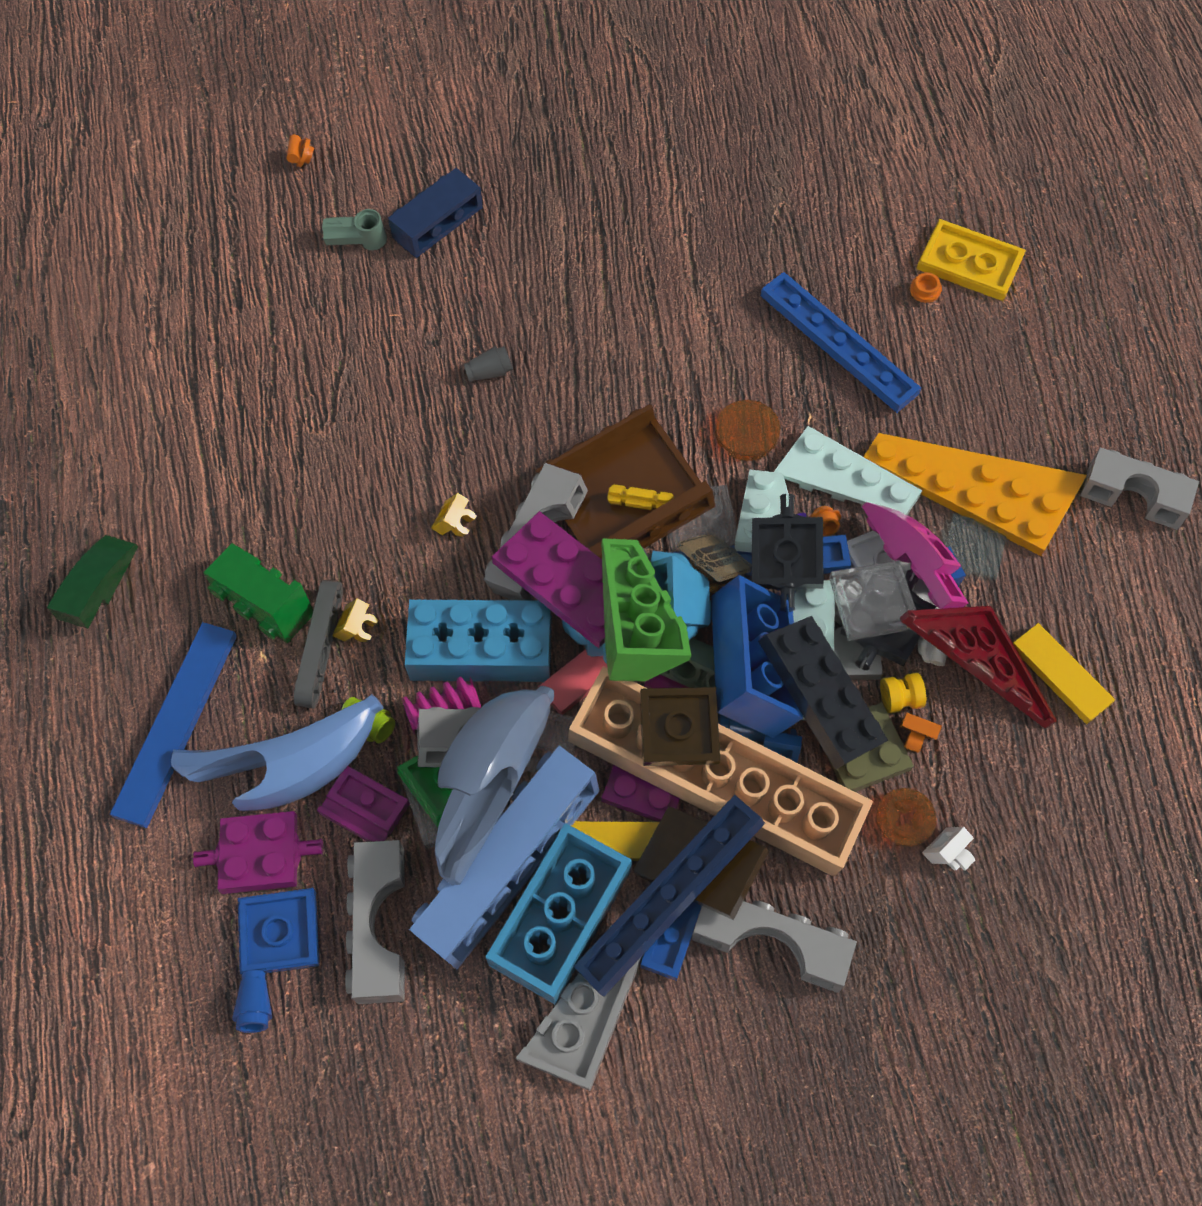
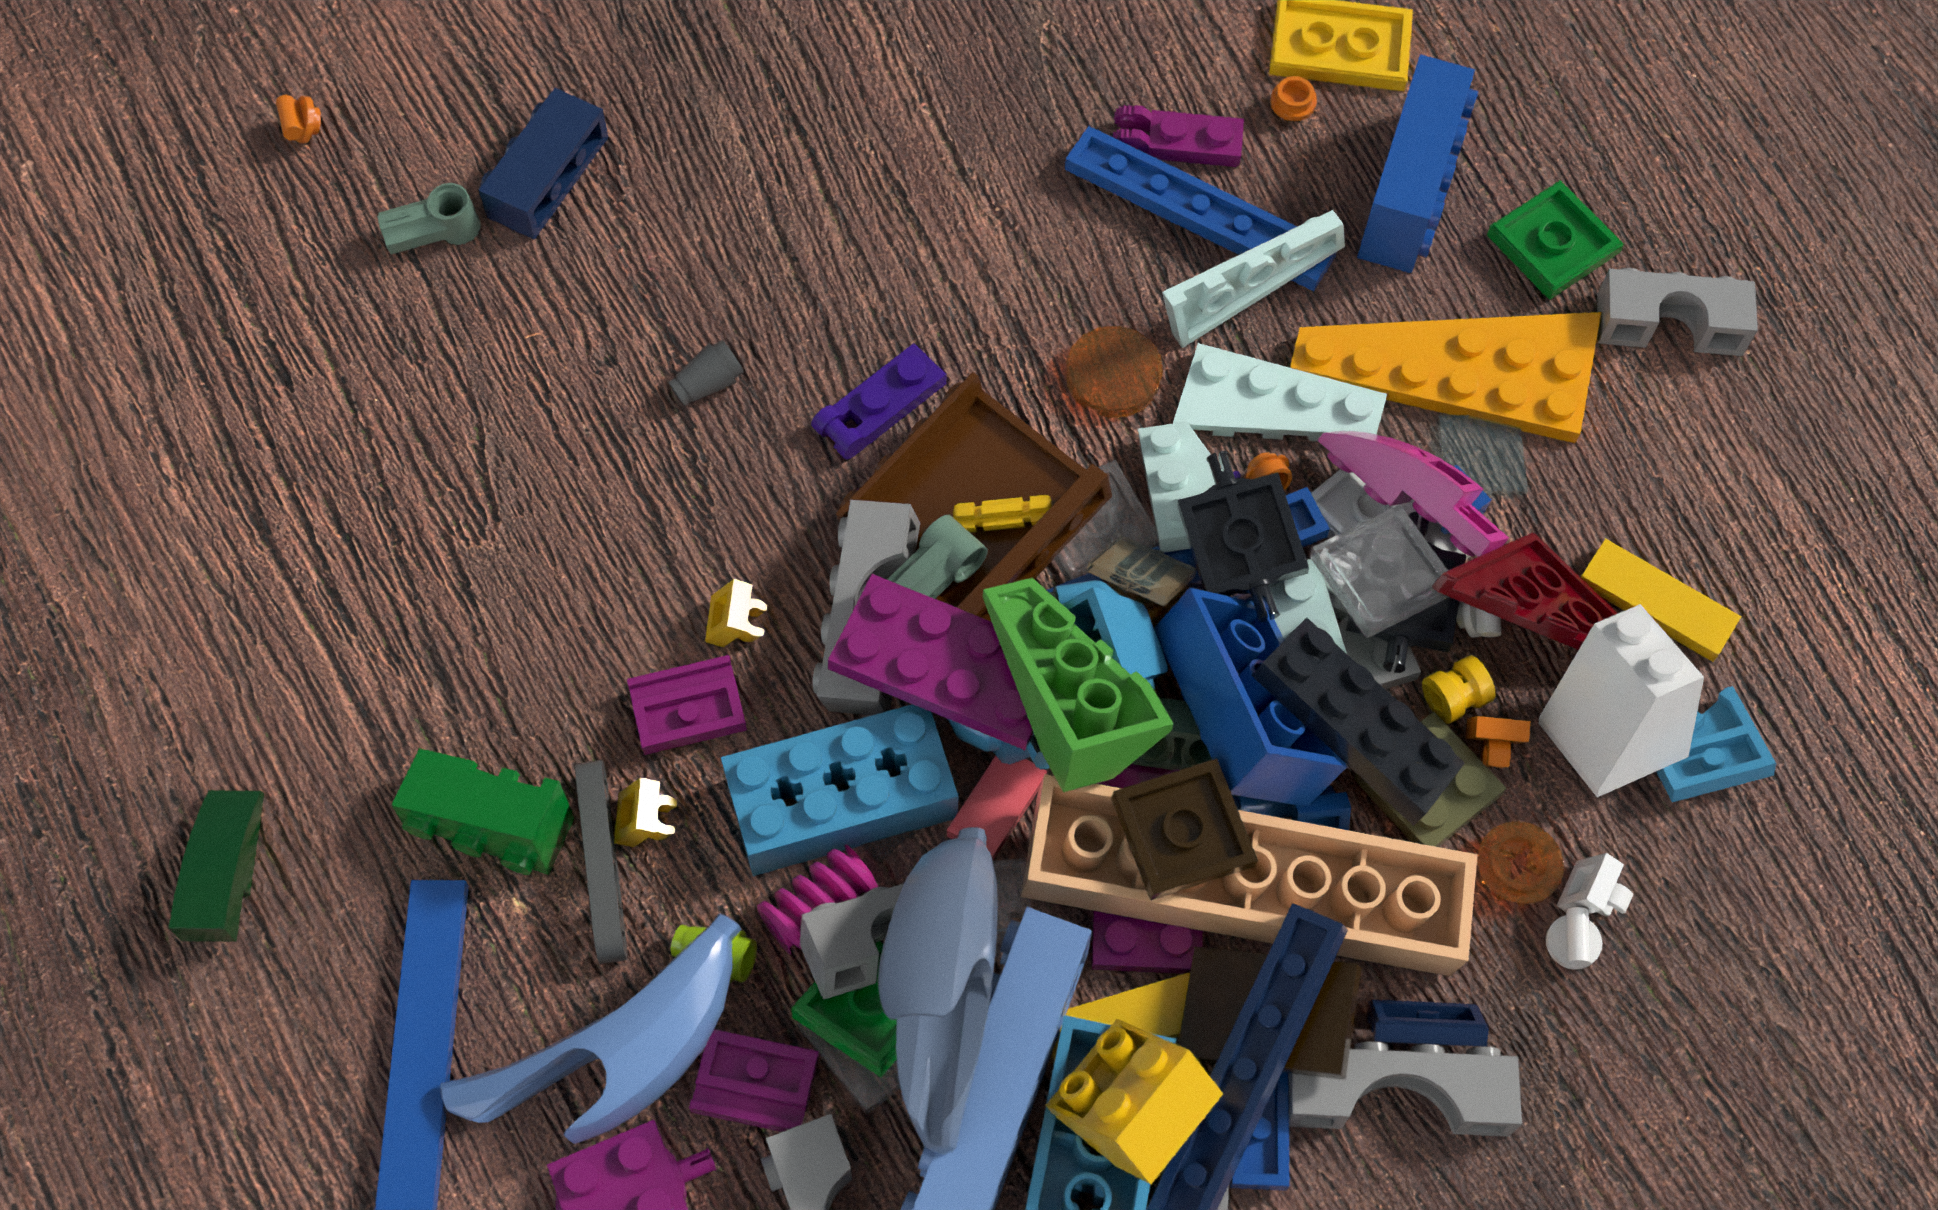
camera: 20 degrees left, 0 degrees up
none -> magenta plate [627,655,747,755]
none -> dark purple plate [811,343,947,460]
none -> sand green piece [887,514,988,599]
none -> yellow slope [1045,1019,1223,1184]
none -> magenta hinge [1112,105,1244,167]
none -> light aqua wing [1162,210,1345,348]
none -> blue brick [1357,54,1478,274]
none -> dark blue tile [1366,999,1489,1047]
none -> green plate [1487,180,1624,300]
none -> white slope [1539,604,1704,797]
none -> white plate [1546,907,1602,969]
none -> dark azure wing [1656,686,1776,802]

